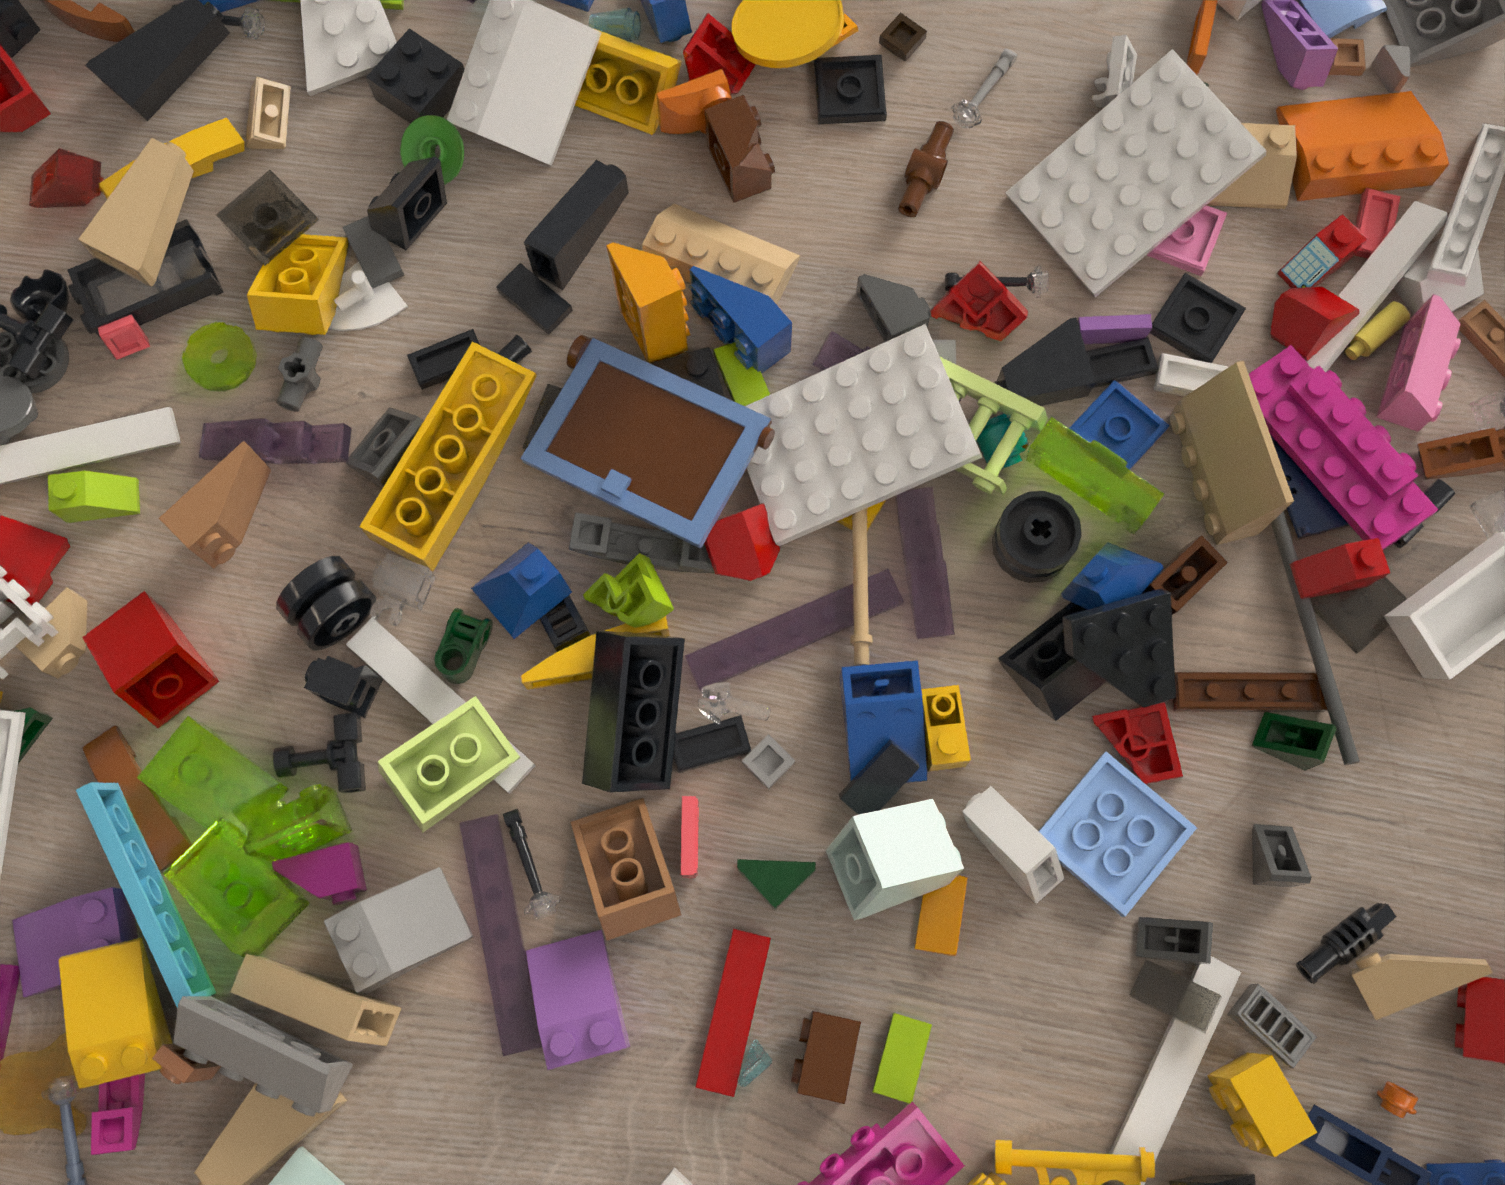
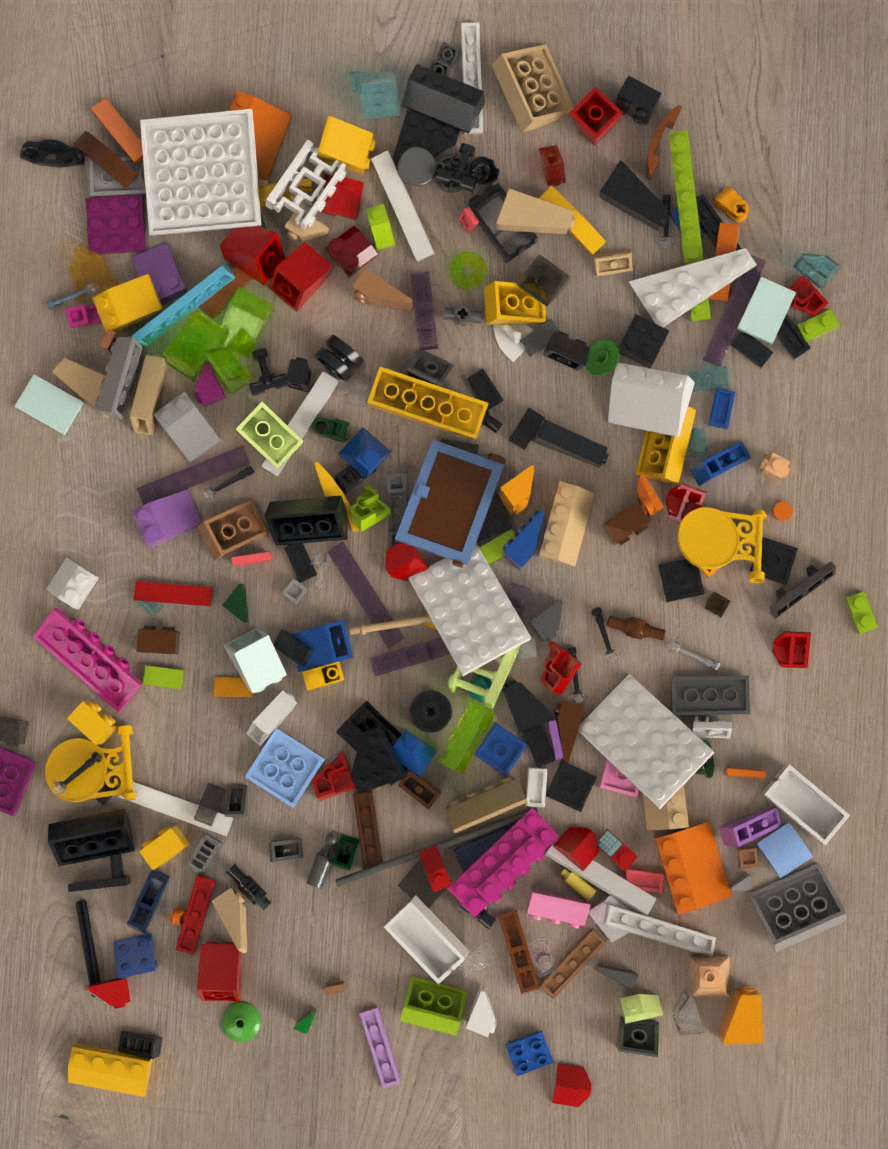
camera: 85 degrees right, 10 degrees up
none -> red tile [175,874,216,955]
none -> red slope [219,226,285,285]
none -> dark grey wheel [306,830,337,889]
none -> dark red slope [325,226,378,278]
none -> reddish brown slope [554,700,585,763]
none -> black piece [592,607,621,663]
none -> dark grey plate [671,675,750,715]

